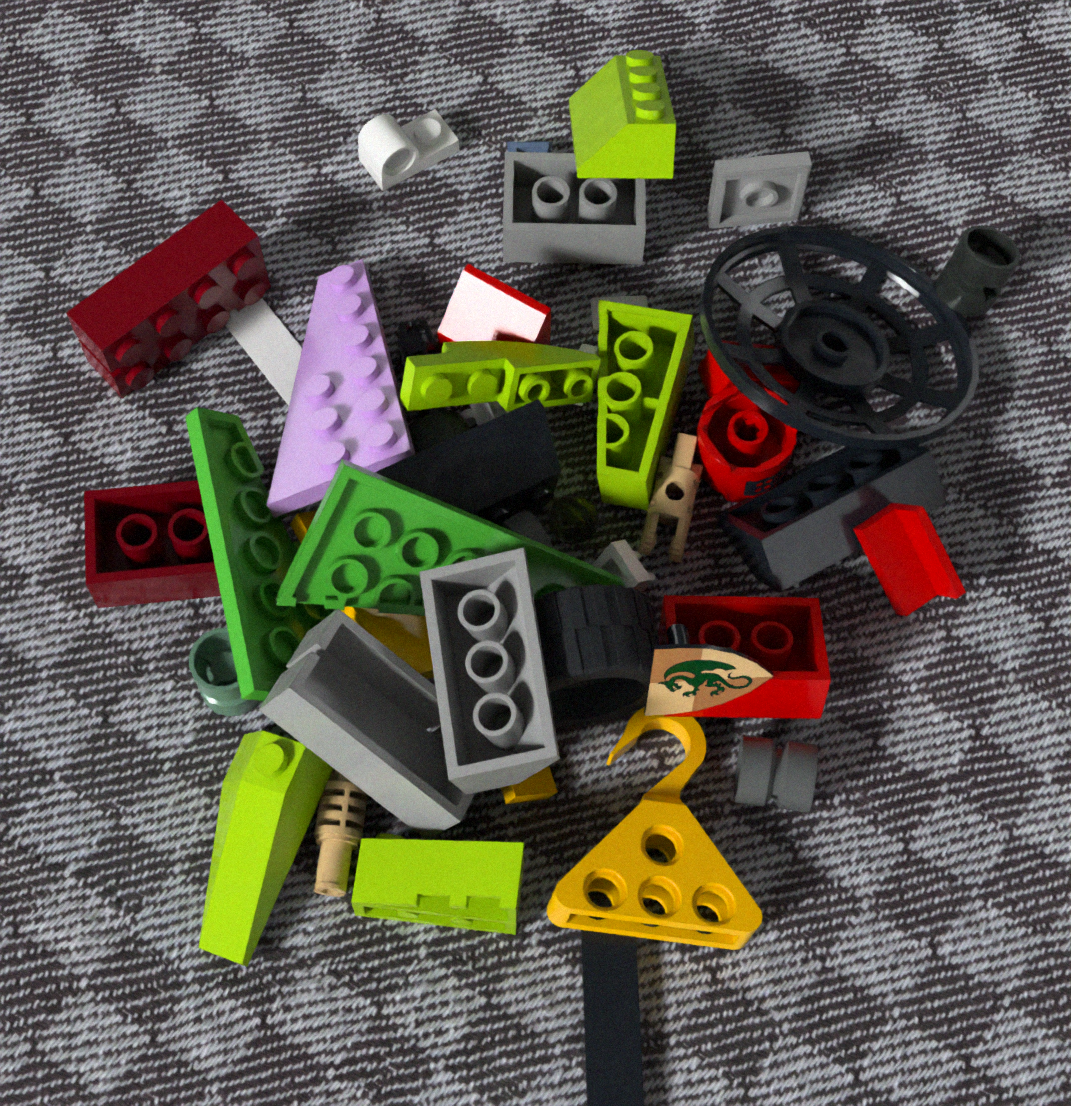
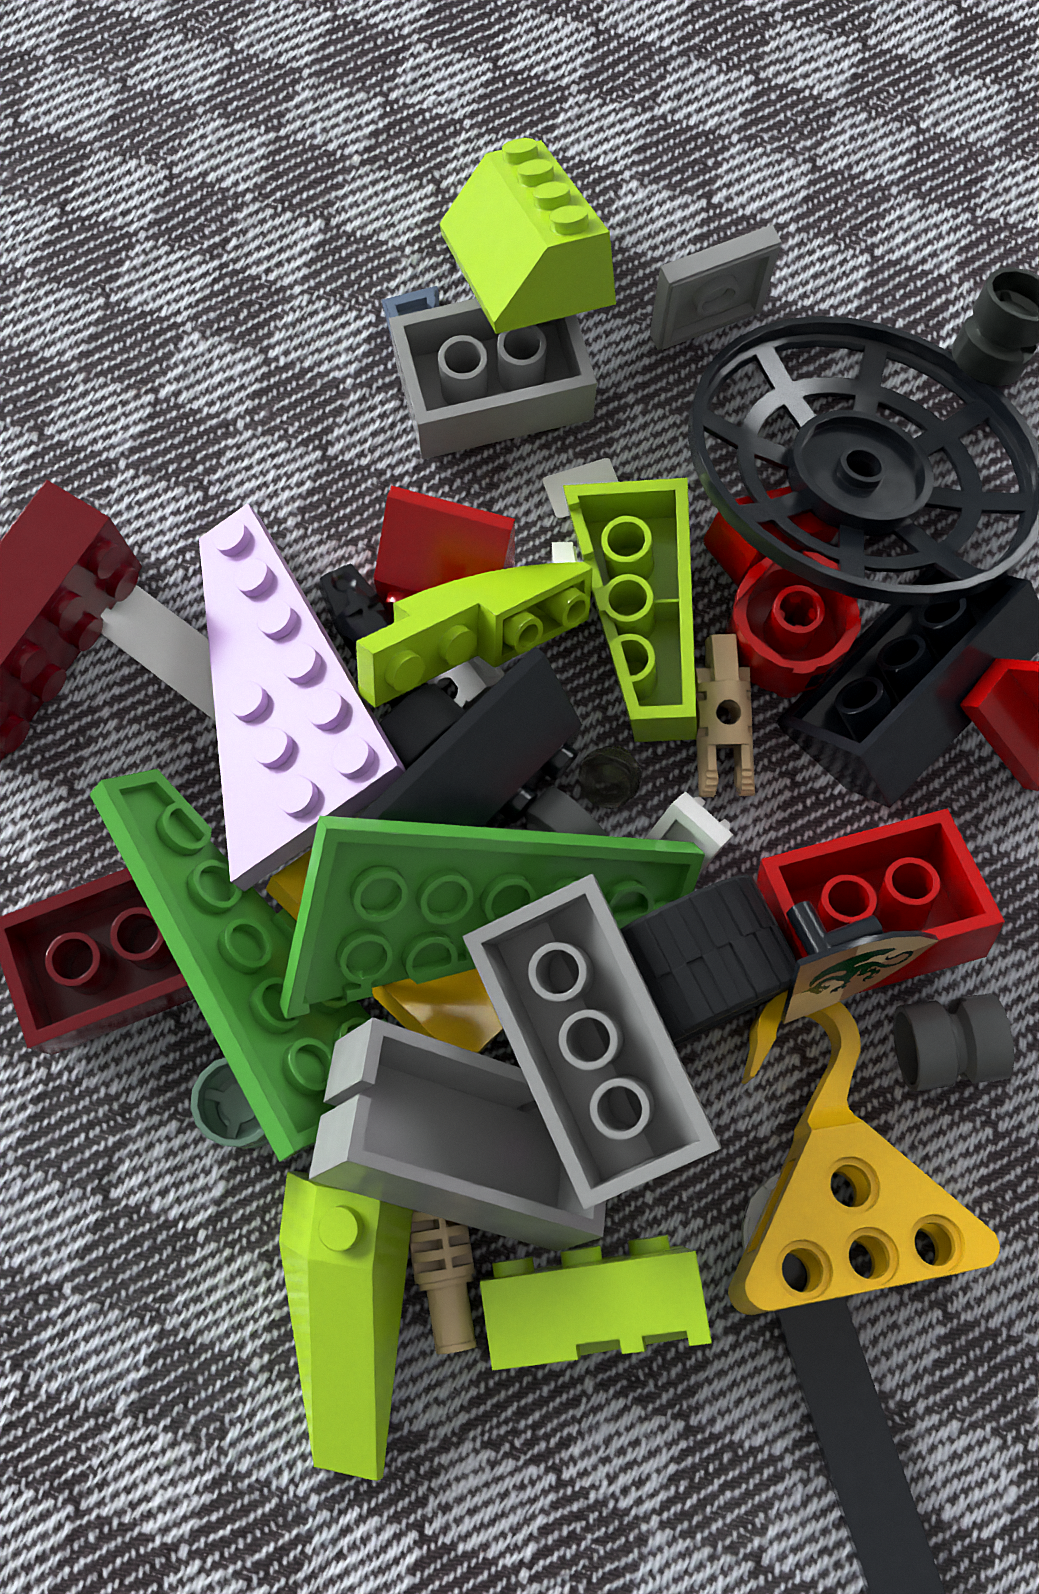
camera: 15 degrees left, 10 degrees up
white plate [358,109,460,191] -> none

